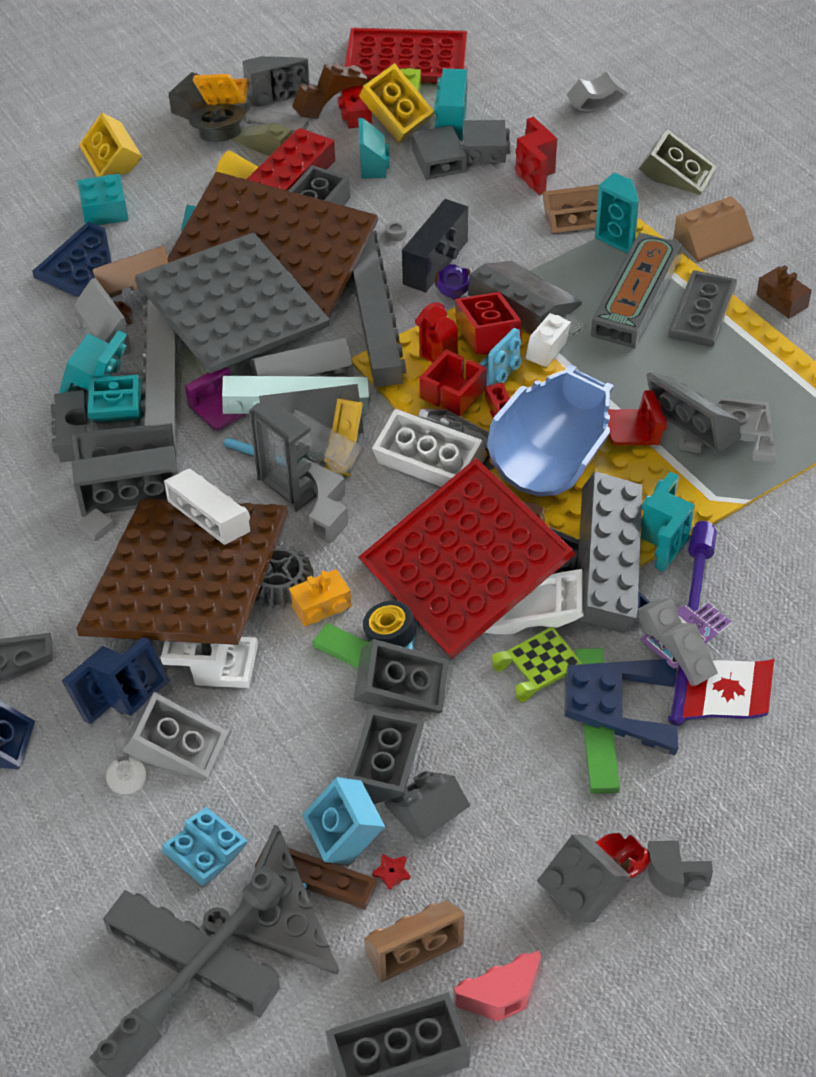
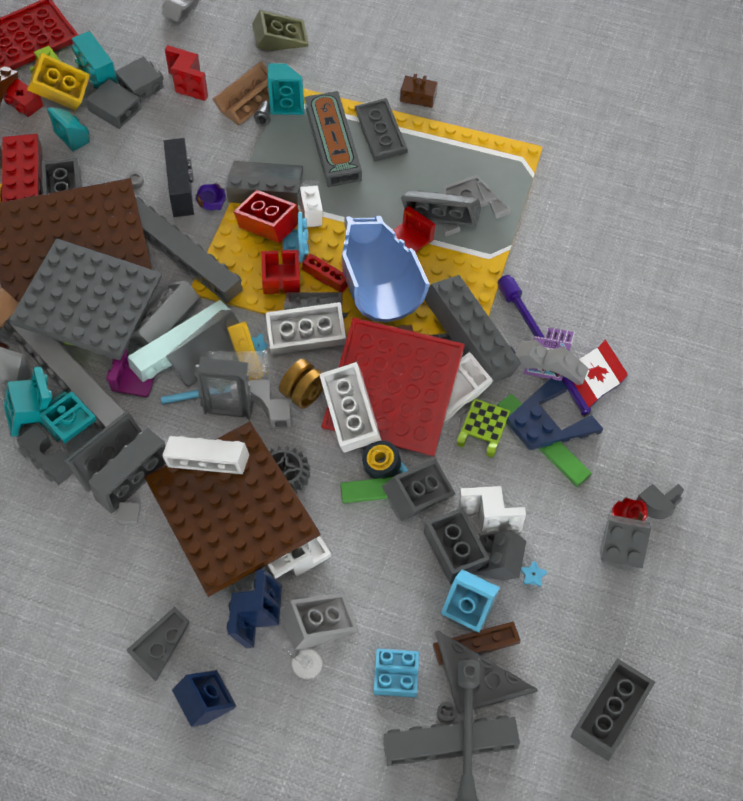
camera: 40 degrees left, 10 degrees up
light orange brick [289,569,352,627] -> none
medium nougat slope [364,900,464,983] -> none
red plate [372,854,411,889] -> none
red piece [415,302,458,364] -> none
coral slope [454,951,541,1021] -> none
teal bracket [640,472,695,572] -> none
medium nougat slope [673,196,754,262] -> none
none -> medium azure plate [251,333,268,358]
none -> dark grey cone [254,101,271,126]
none -> pearl gold wheel [279,359,324,409]
none -> white brick [319,362,382,453]
none -> white bracket [458,486,526,534]
none -> medium azure plate [521,561,547,587]

